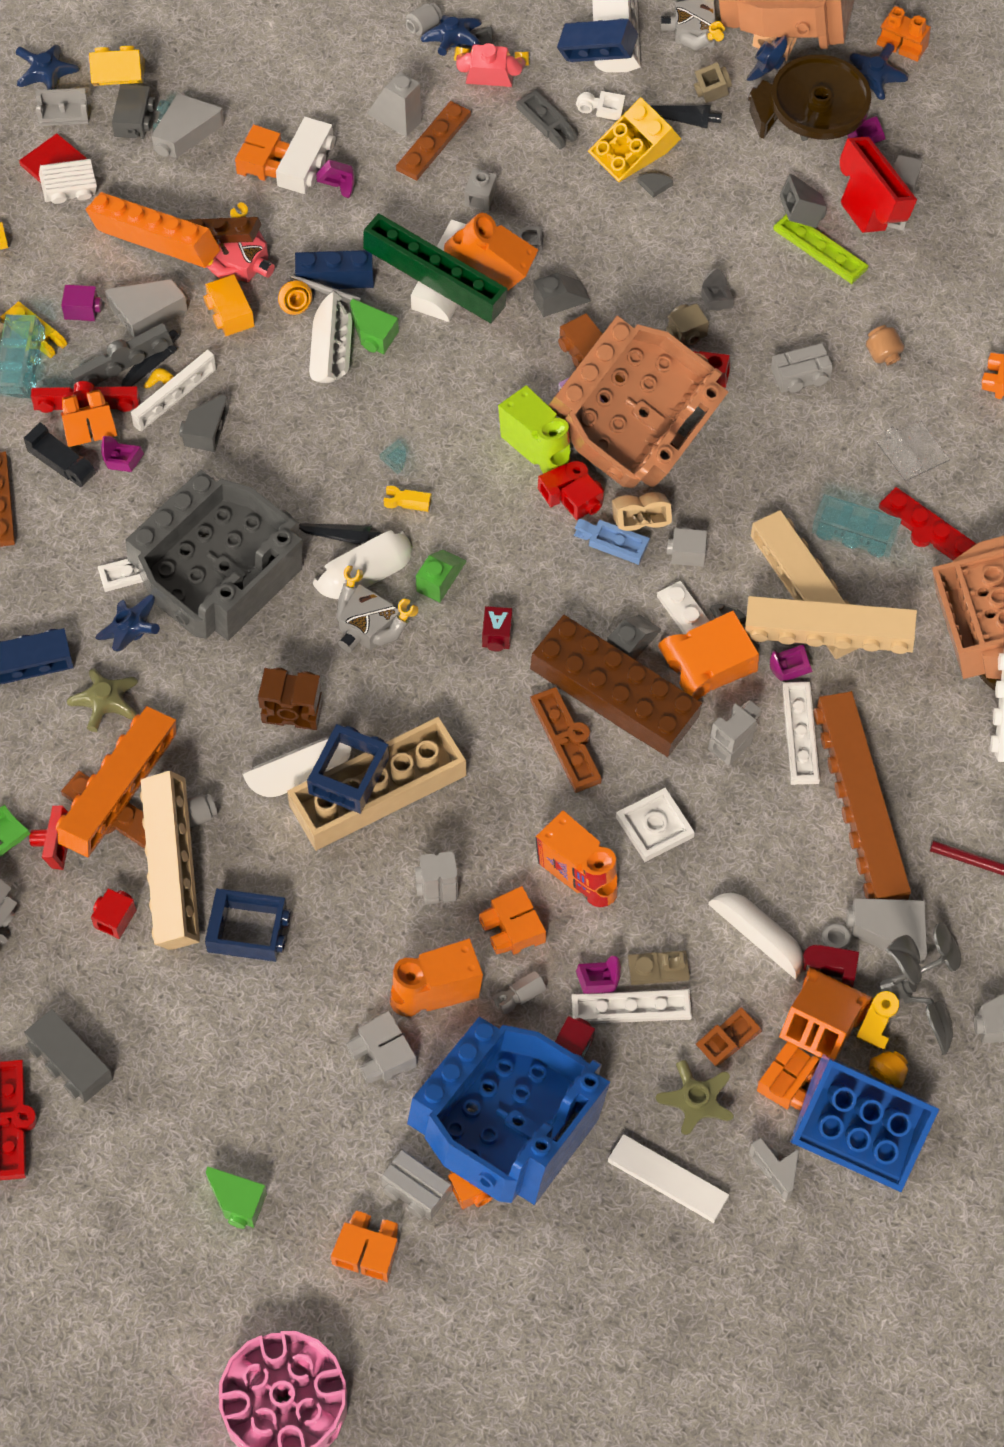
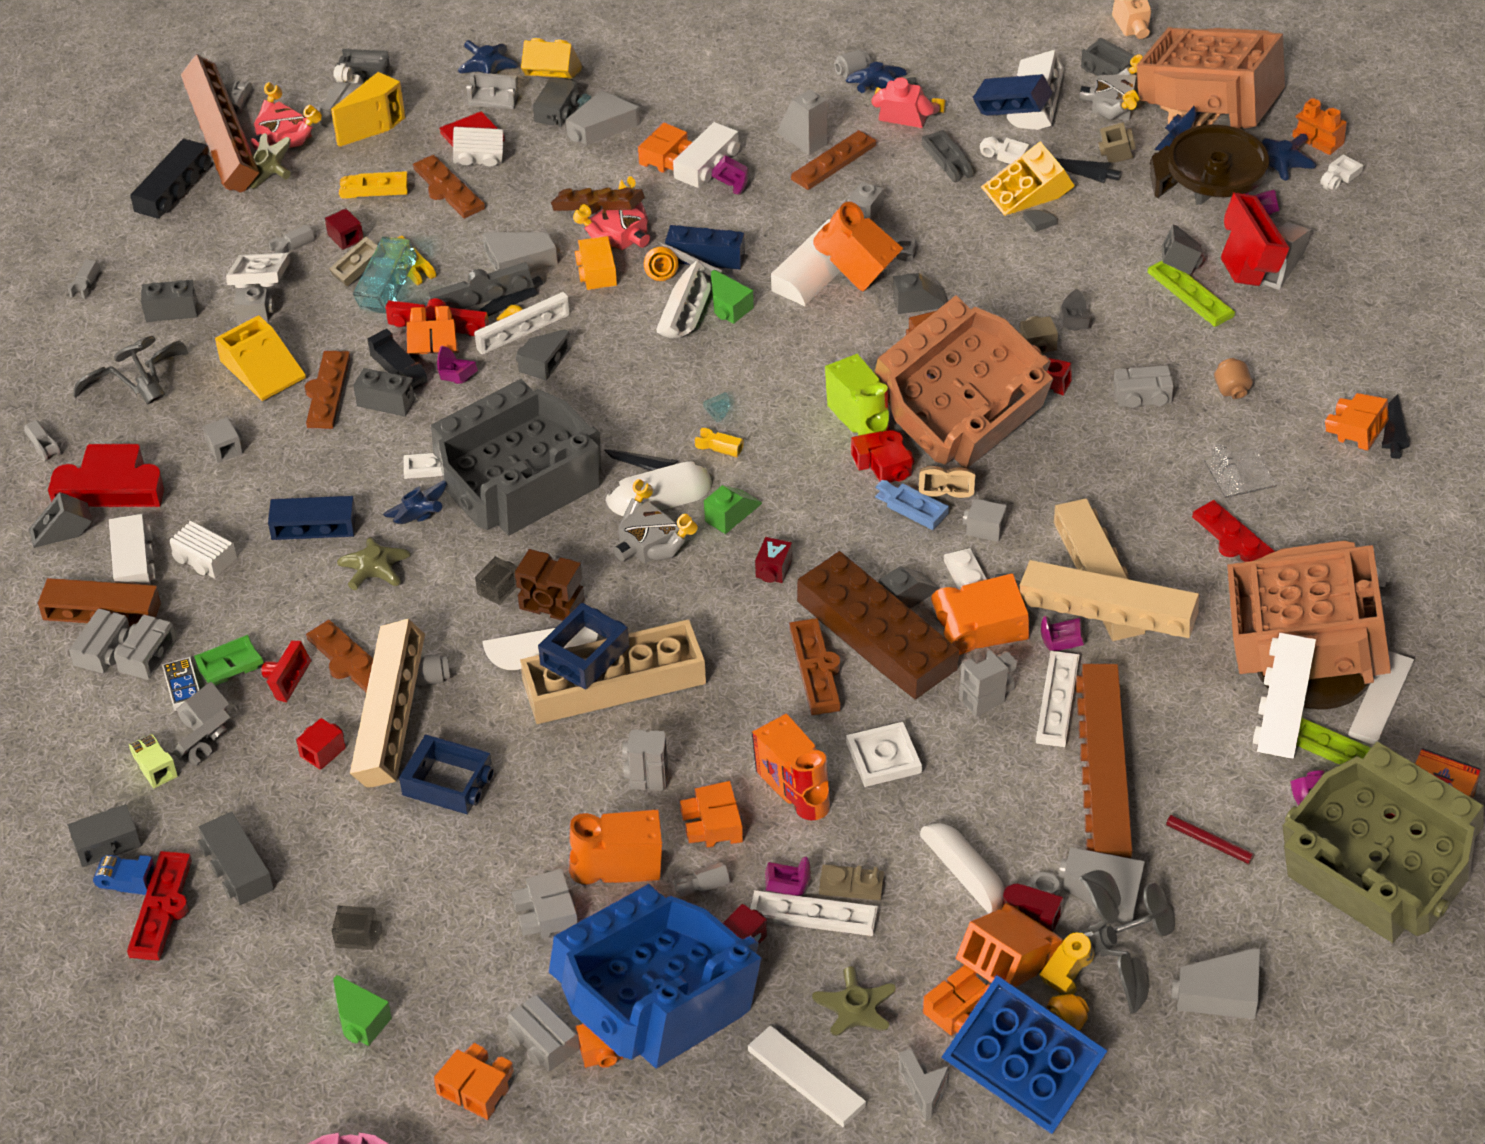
camera: 15 degrees right, 15 degrees down
orange brick [56,706,176,858] -> none
magenta brick [61,285,102,321] -> none
orange brick [85,192,220,268] -> none
dark green brick [363,213,507,324] -> none
dark orange slope [696,1007,762,1067] -> none
clear light blue brick [812,494,901,558] -> none
none -> clear smoke brick [331,905,382,950]
none -> dark grey hinge [353,368,416,417]
none -> dark orange hinge [413,154,485,219]
none -> clear smoke brick [475,556,517,605]
none -> white plate [1320,154,1364,191]

